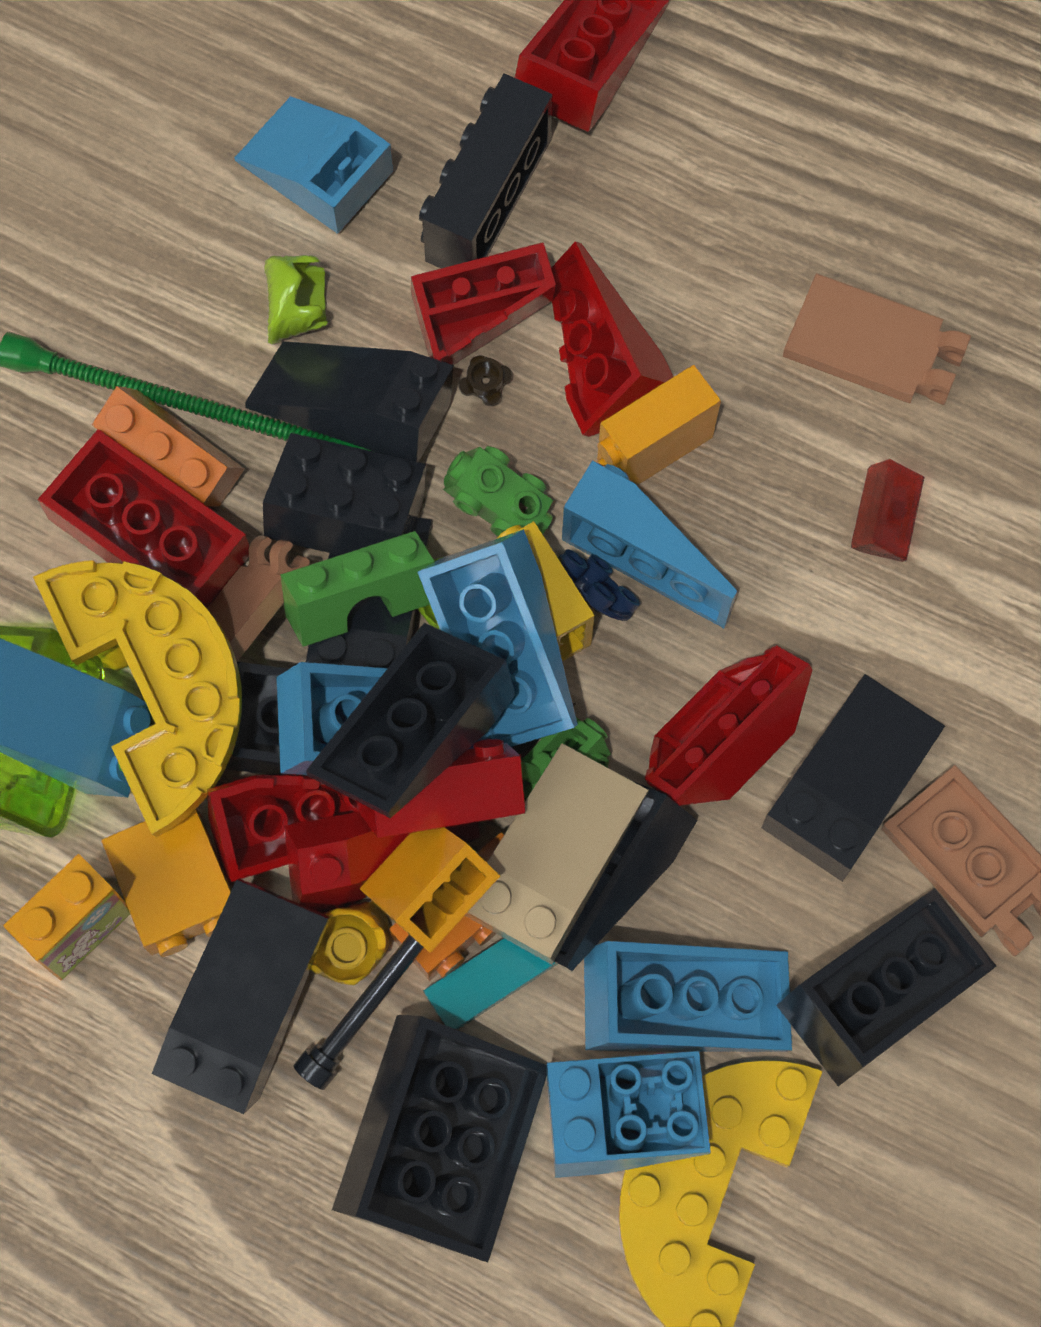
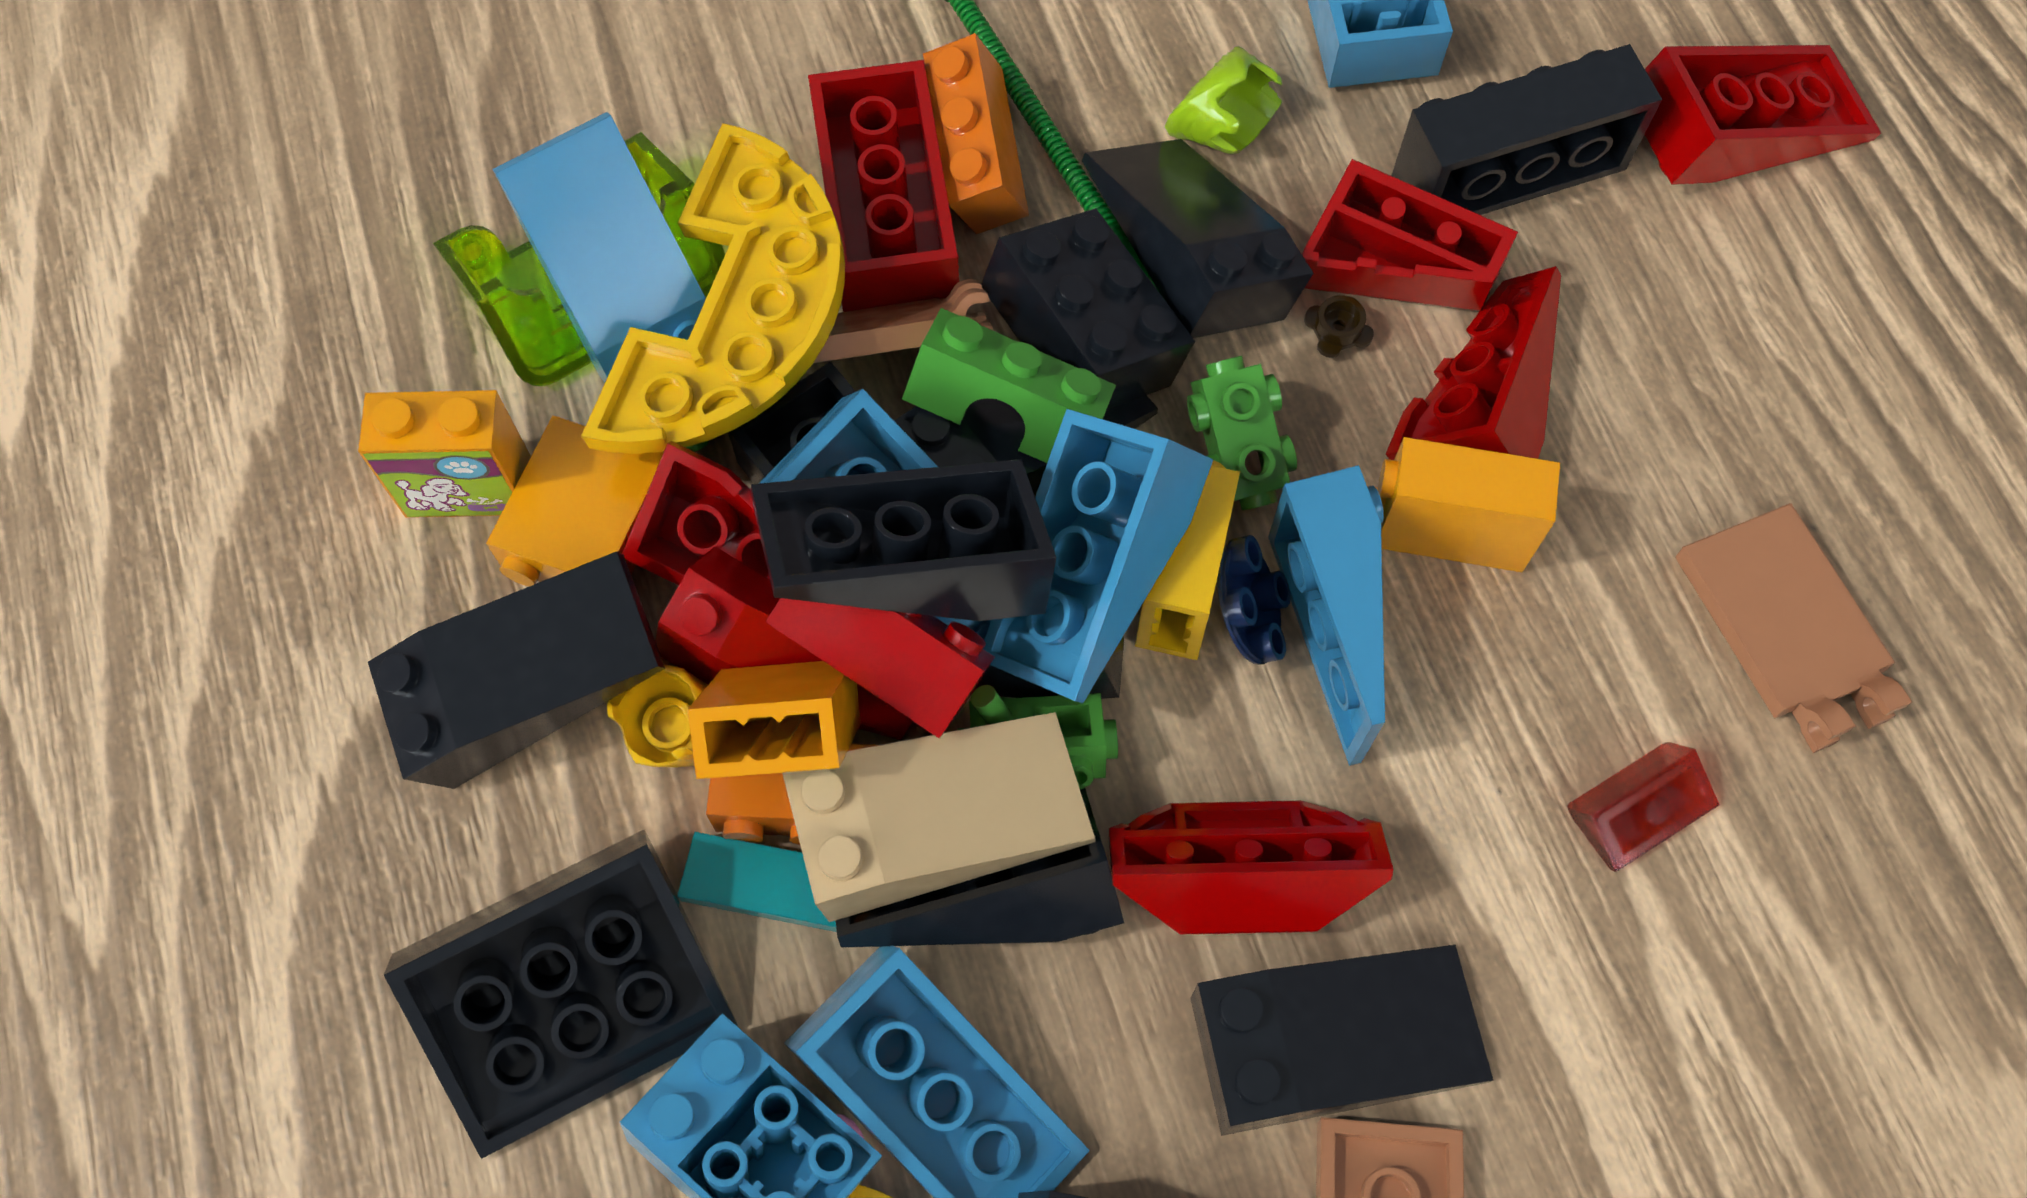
camera: 45 degrees right, 5 degrees down
black piece [293,935,424,1090] -> none

